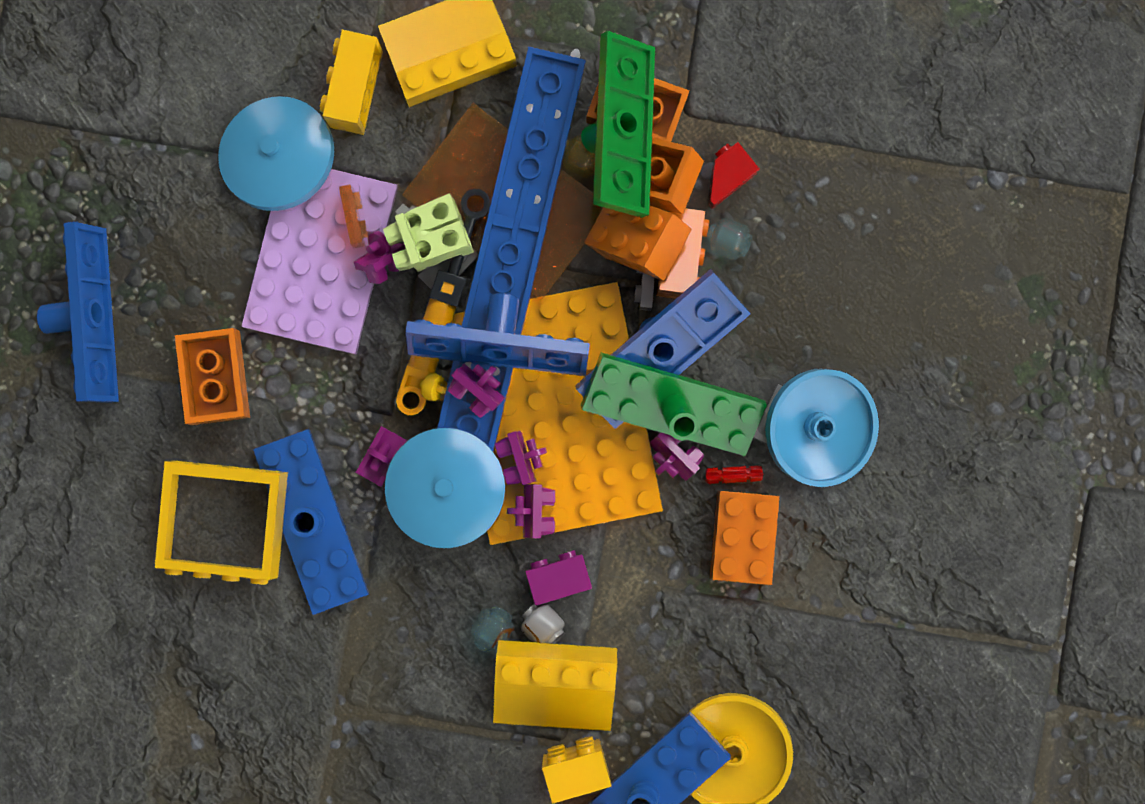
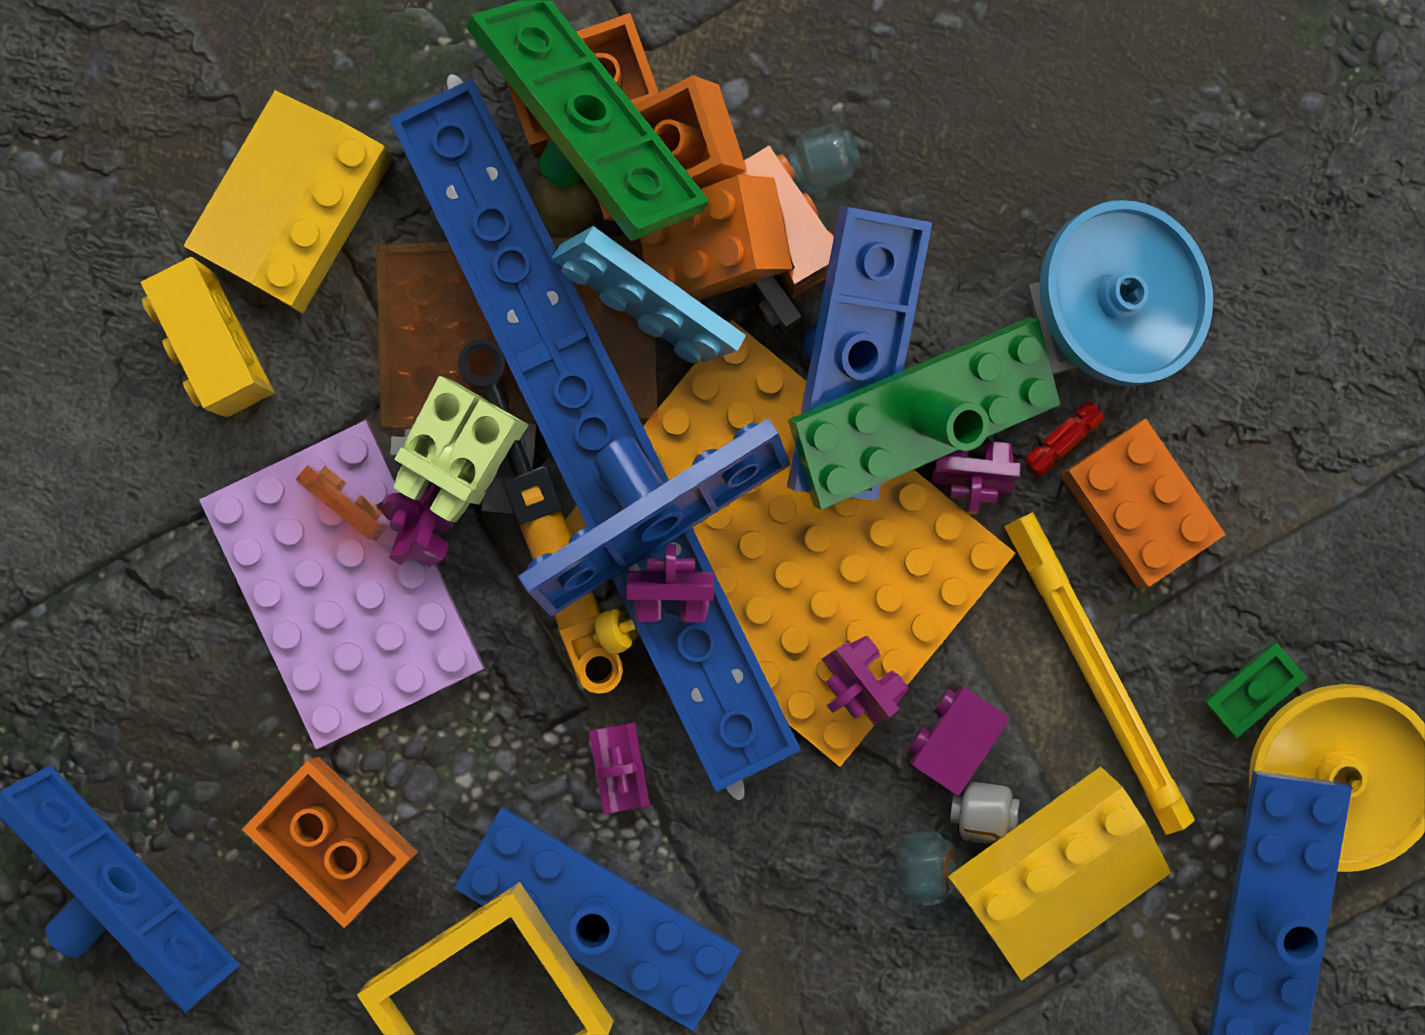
camera: 30 degrees left, 0 degrees up
dark azure dish [218,96,334,211] -> none
dark azure dish [385,428,505,548] -> none
magenta hips [495,431,547,485] -> none
yellow brick [542,736,612,804] -> none
red slope [708,142,760,209] -> none
none -> medium azure plate [551,226,746,363]
none -> yellow piece [1004,512,1195,835]
none -> green plate [1203,642,1307,738]

